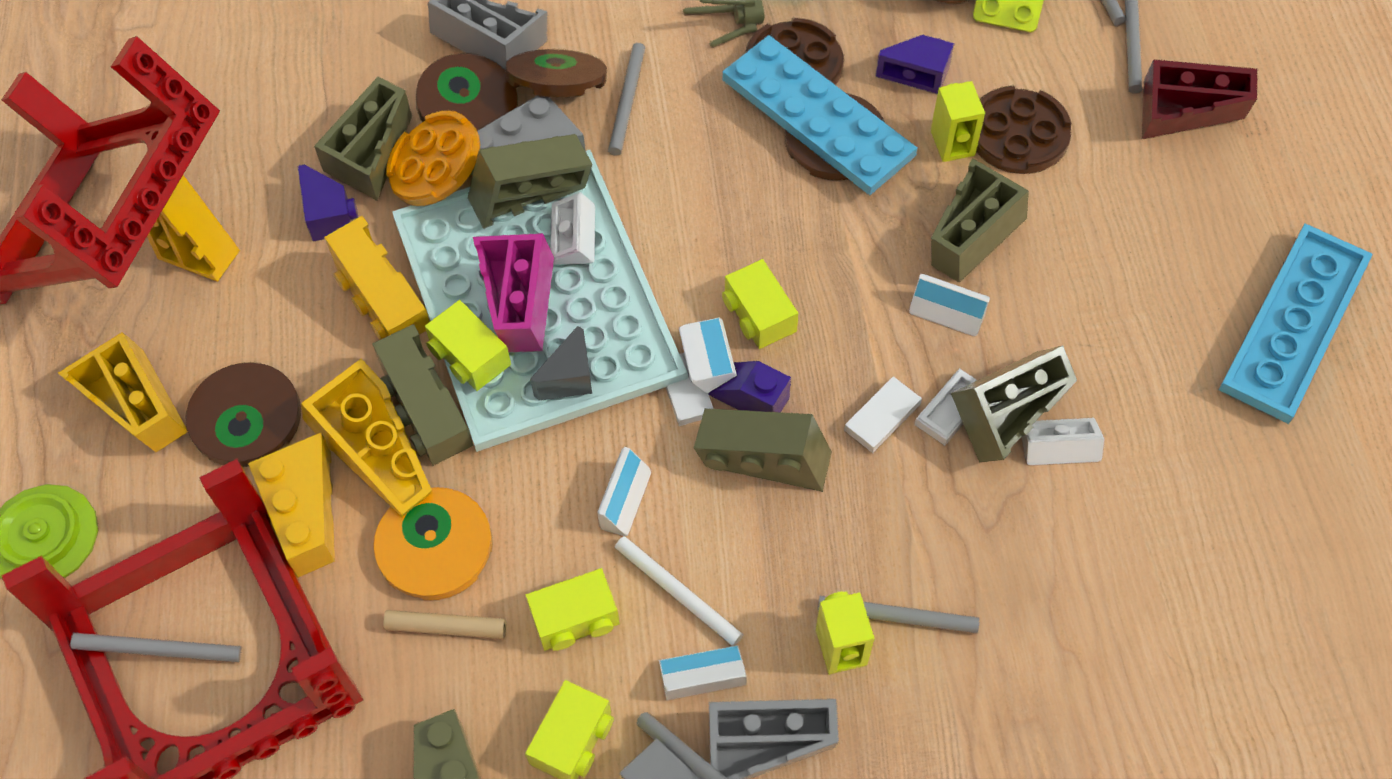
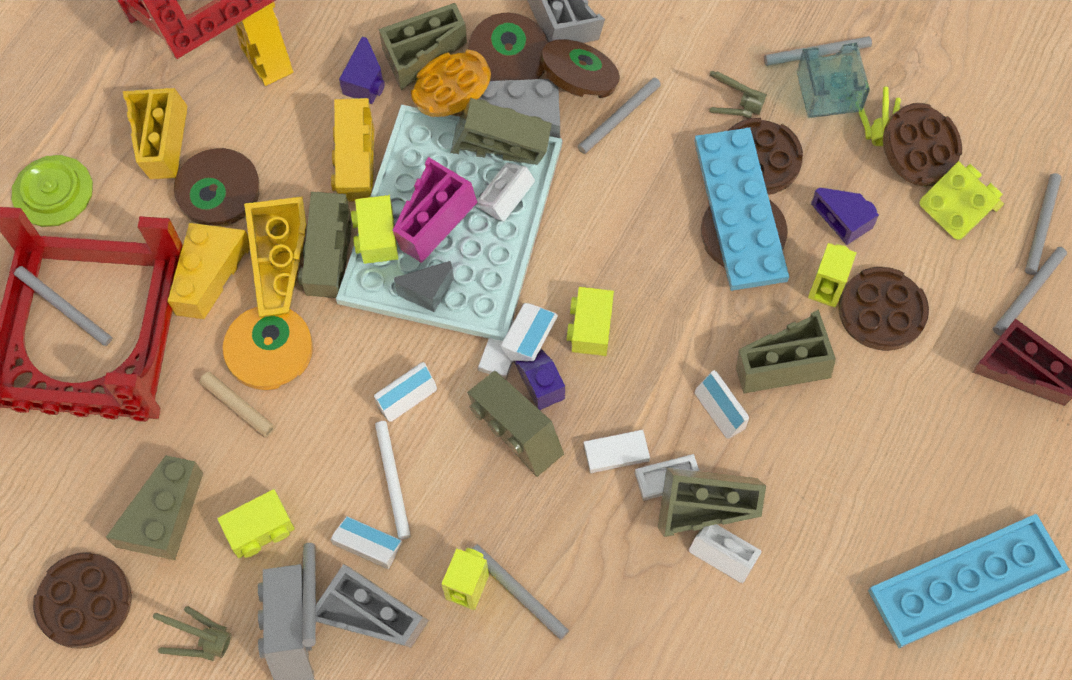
camera: 35 degrees right, 5 degrees up
neon yellow brick [525,568,620,651] -> none

